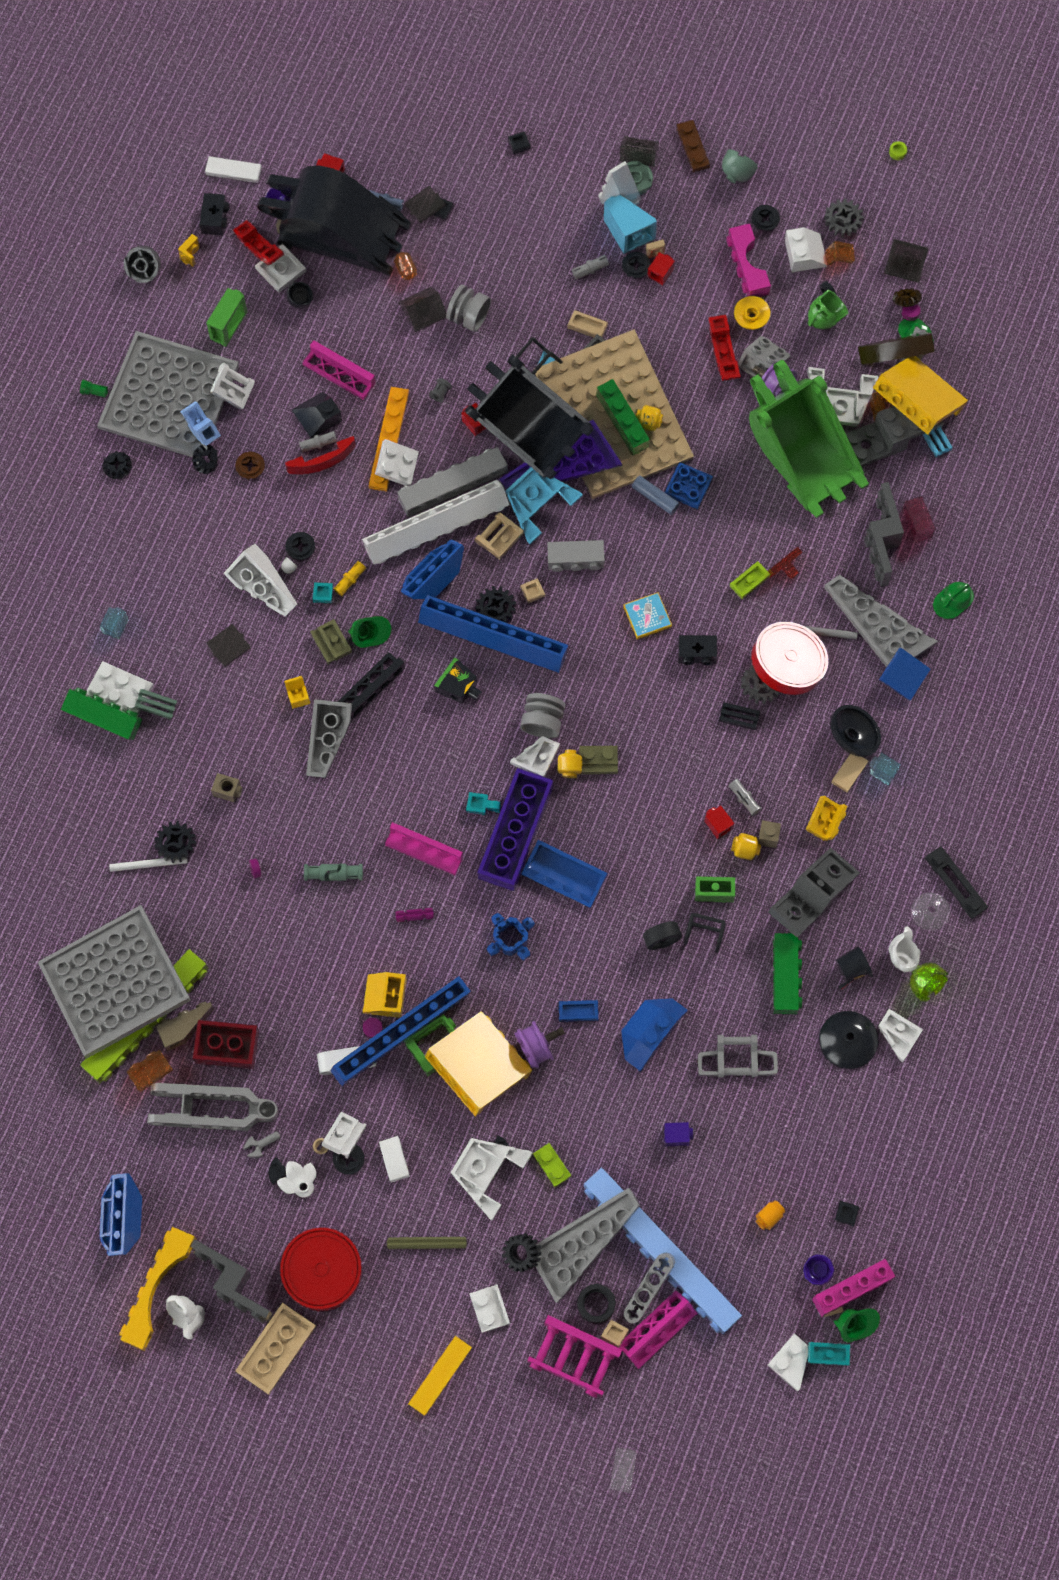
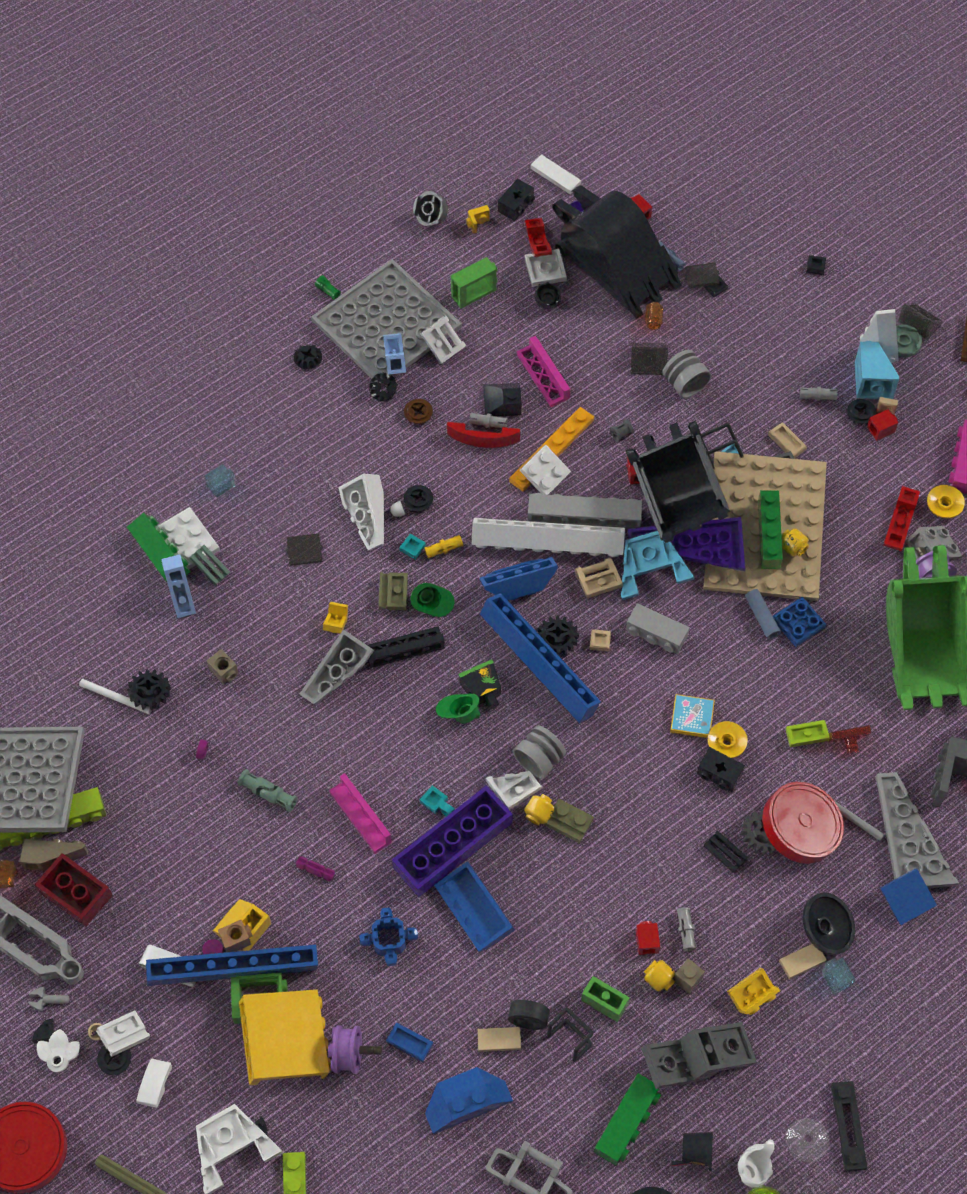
camera: 30 degrees right, 10 degrees down
none -> light blue slope [161,555,196,618]
none -> medium nougat brick [218,920,253,952]
none -> green piece [436,694,480,724]
none -> tan tile [477,1027,521,1052]
none -> yellow dish [708,721,748,758]

